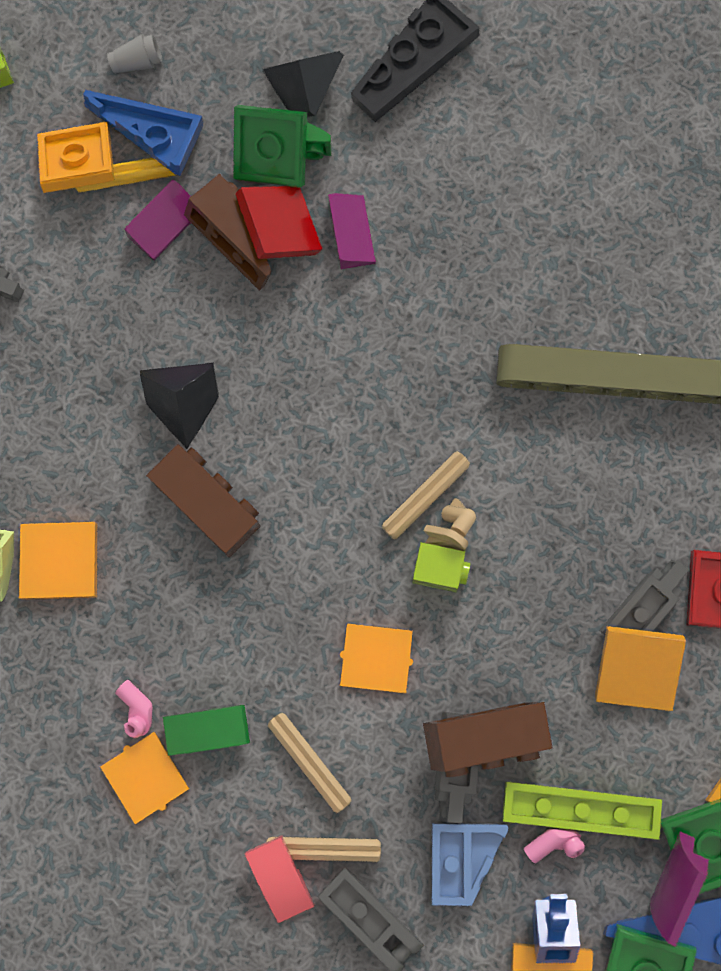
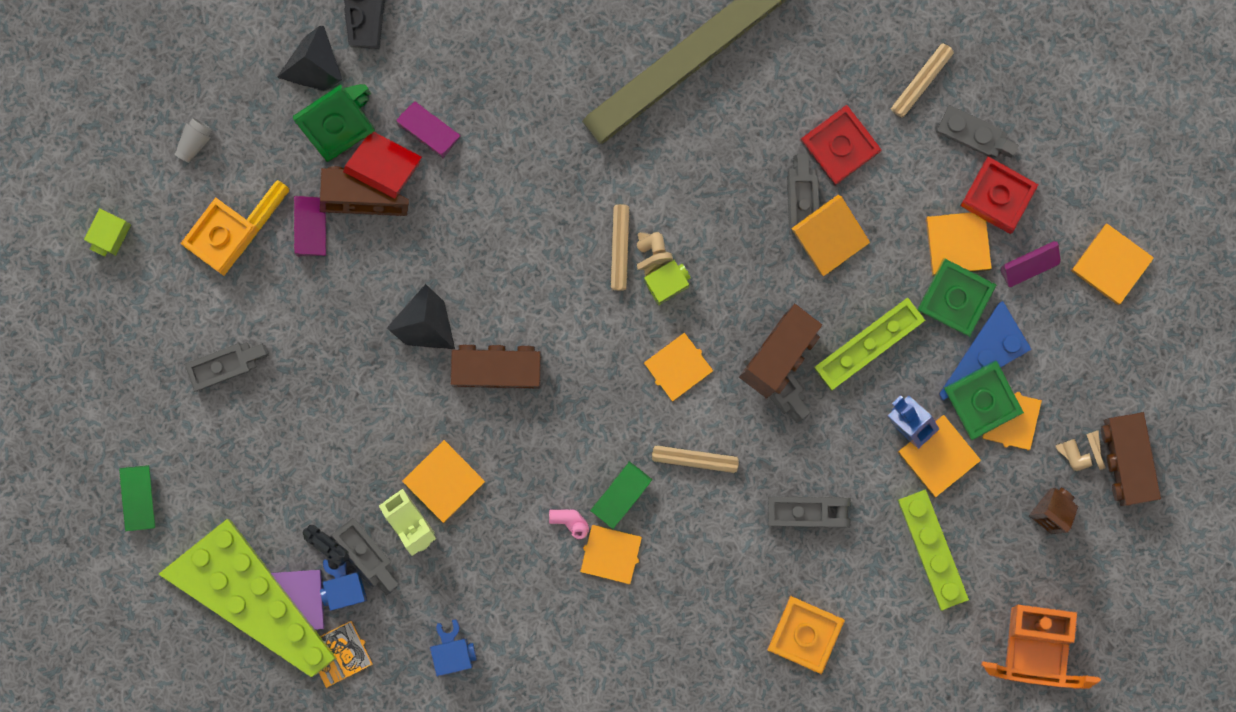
camera: 45 degrees left, 5 degrees up
blue wing [83,90,203,176] -> none
coral slope [245,835,314,923] -> none
tan axle [266,837,381,862] -> none
medium blue wing [431,823,508,906] -> none
bright pink arm [524,828,585,864] -> none
magenta slope [650,832,709,947] -> none

